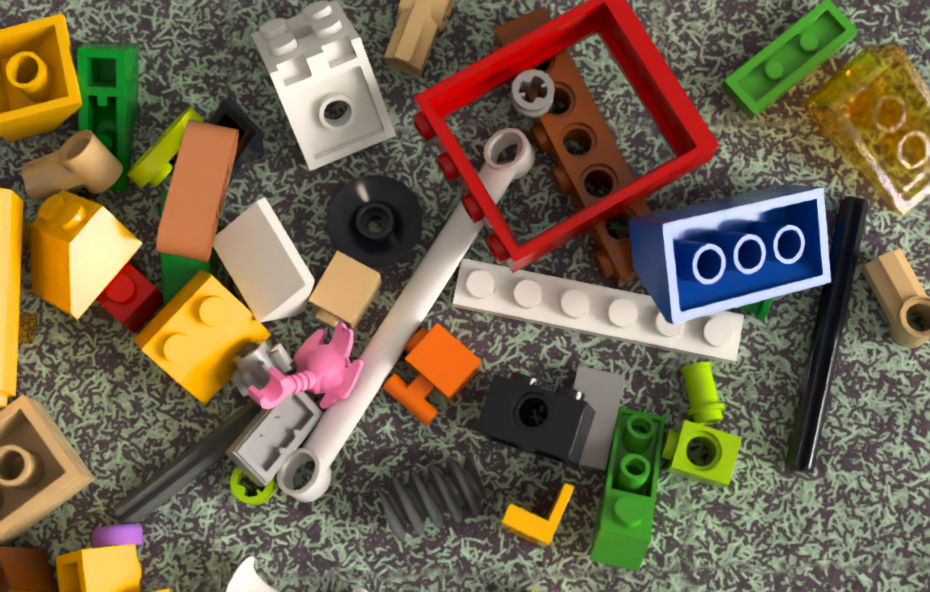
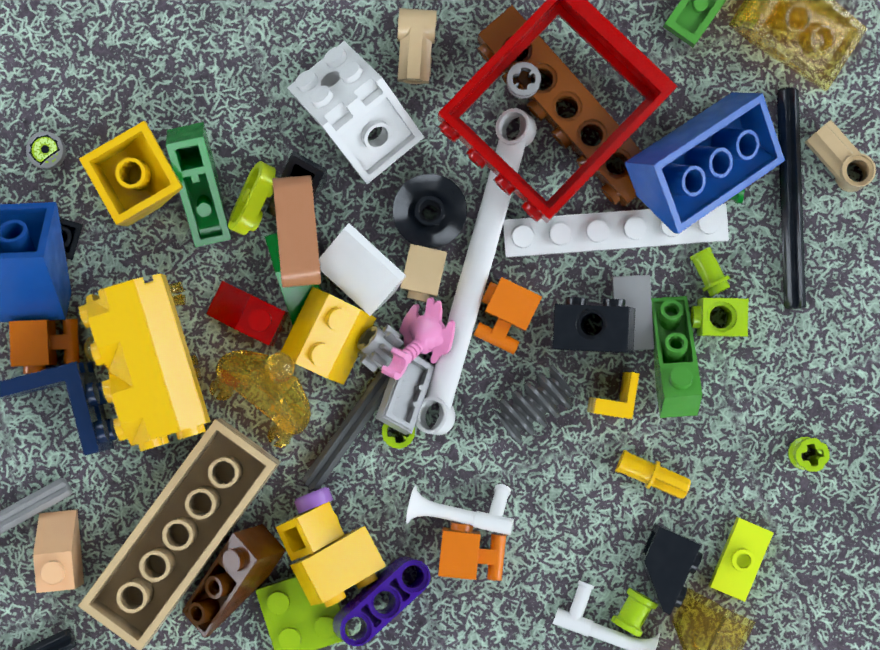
camera: 20 degrees left, 10 degrees up
tan piece [21,130,123,201] -> none
yellow slope [30,190,142,320] -> none
none -> clear yellow connector [209,350,311,448]

